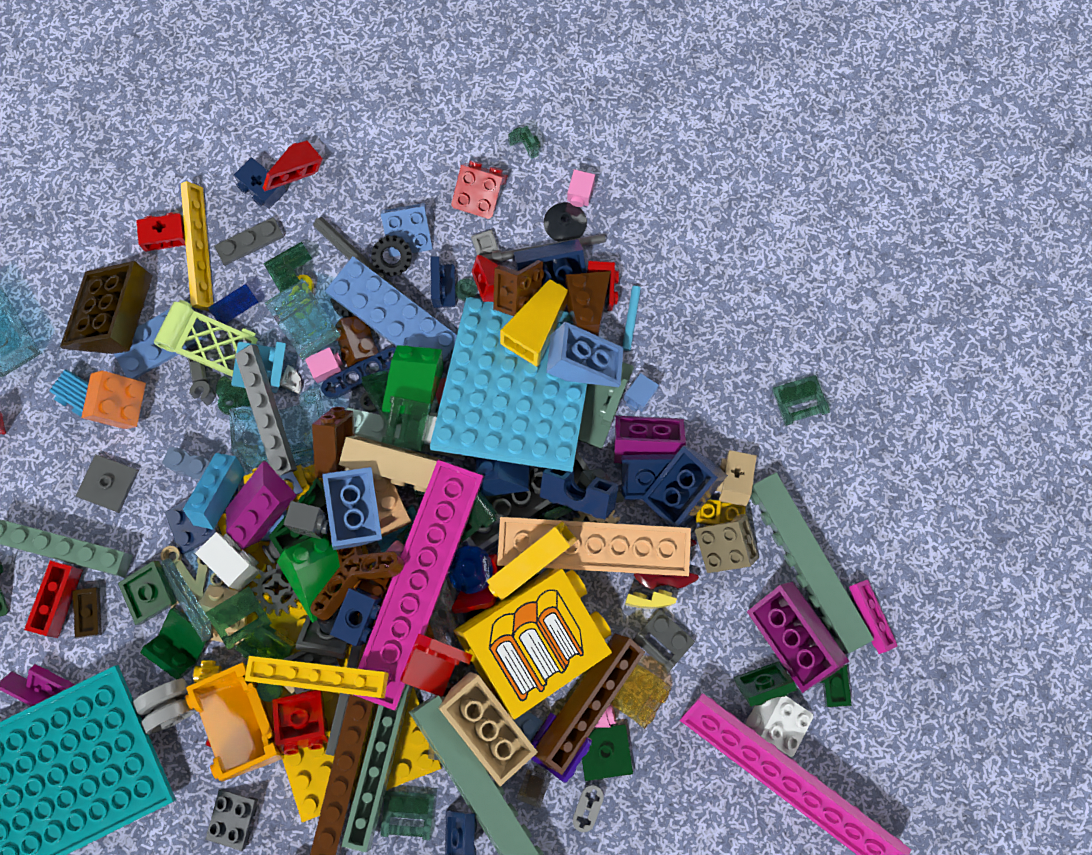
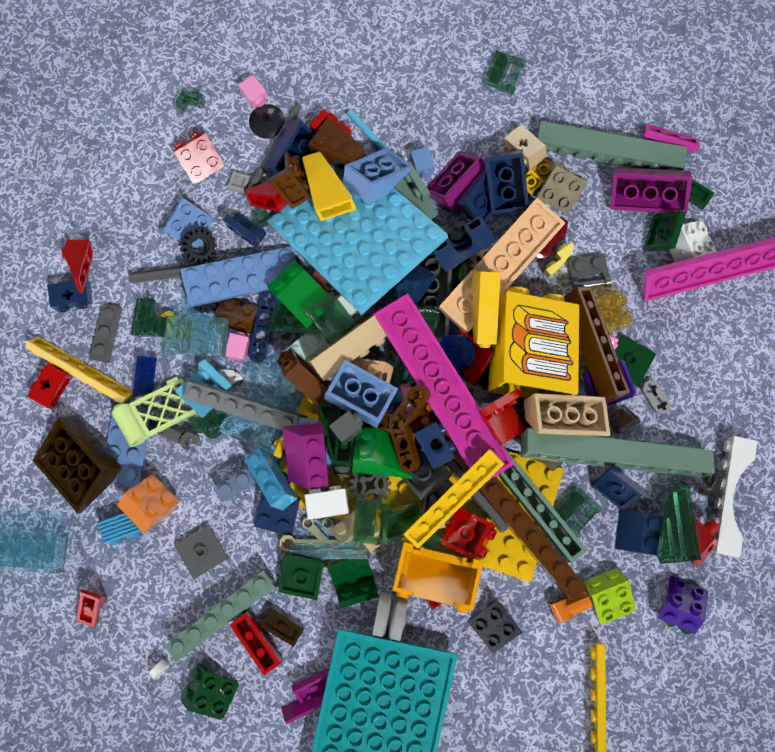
camera: 55 degrees left, 5 degrees up
yellow gear [193,660,222,683] -> none

